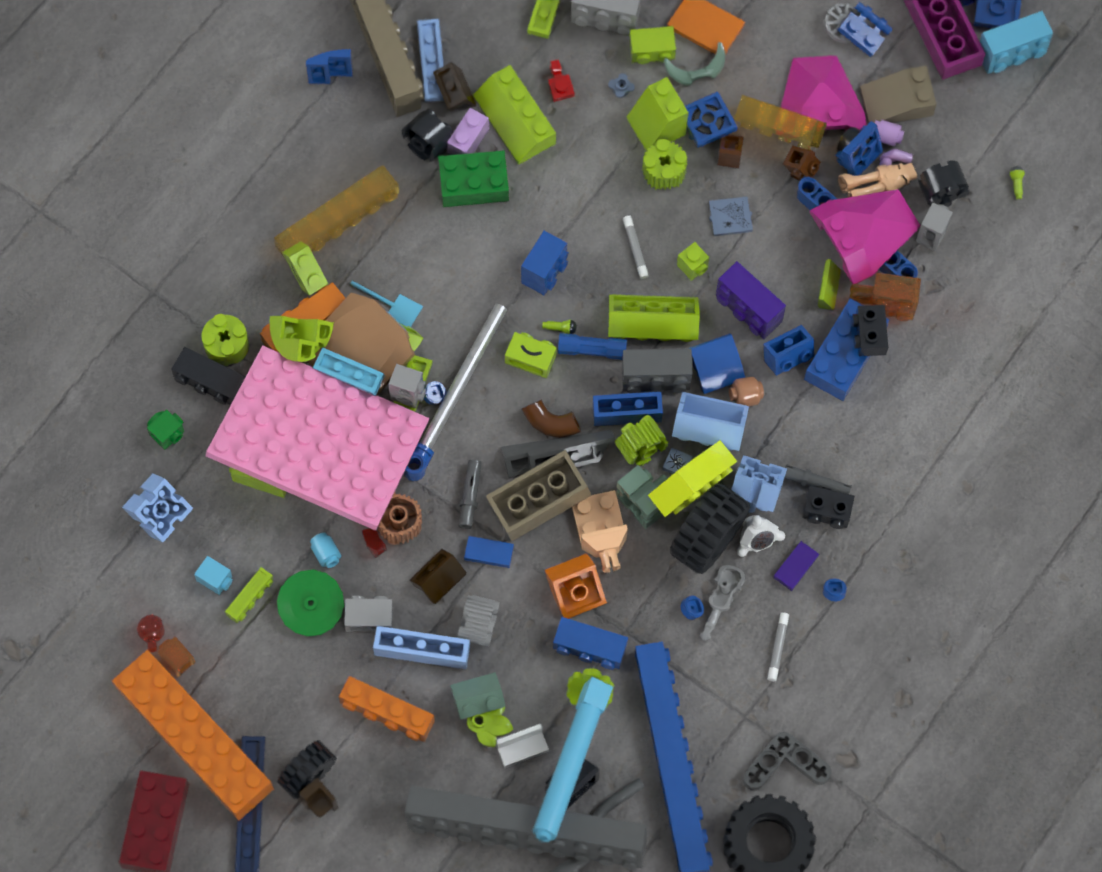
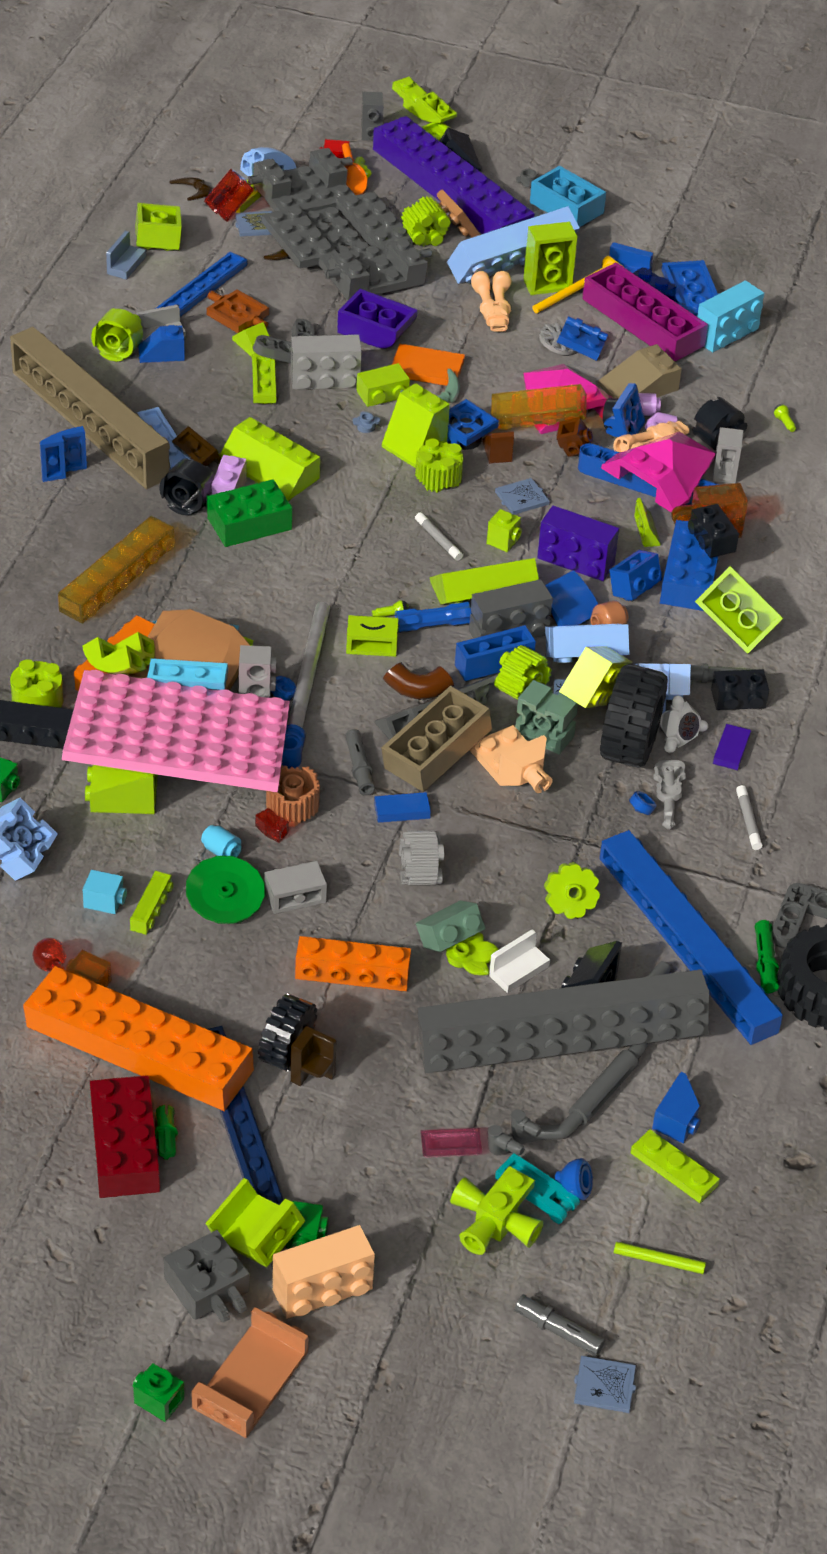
camera: 20 degrees left, 25 degrees down
lime brick [282,241,328,295] -> none
light blue brick [373,626,470,669] -> none
dark brown panel [410,549,467,604] -> none
blue brick [521,231,569,295] -> none
medium azure brick [533,677,613,842] -> none
orange slope [544,553,607,619] -> none
red plate [548,59,575,102] -> none
blue brick [553,617,628,670] -> none
blue tile [823,579,847,601] -> none
none -> green axle [155,1105,178,1160]
none -> lime slope [695,566,784,654]
none -> green pin [754,920,779,993]

